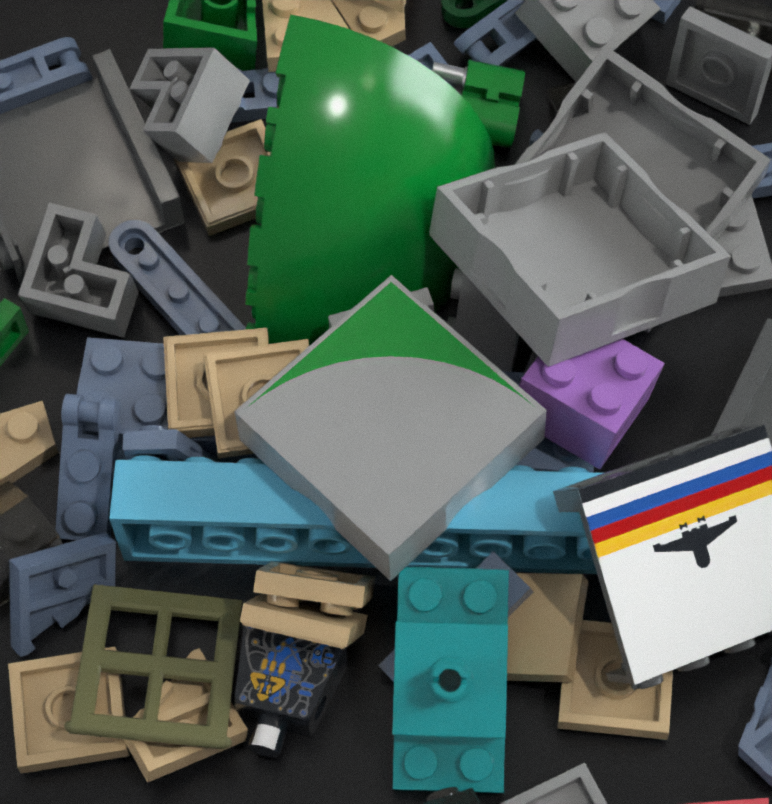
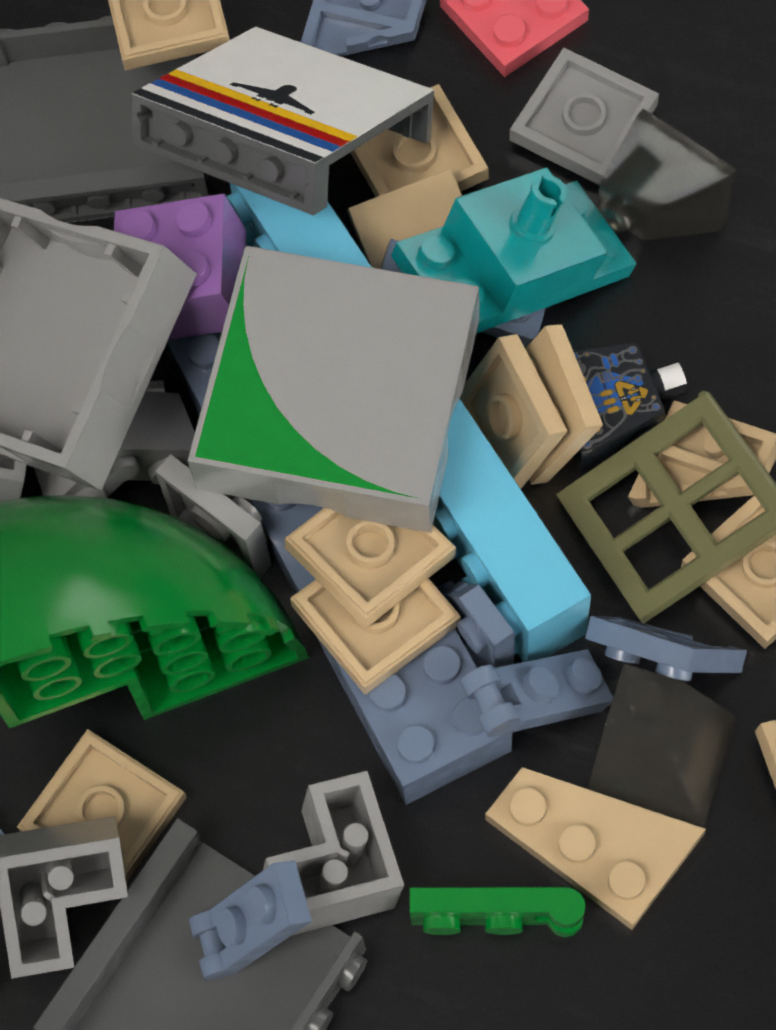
camera: 120 degrees left, 5 degrees up
sand blue plate [109,220,246,335] -> none
none -> sand blue plate [189,860,312,981]

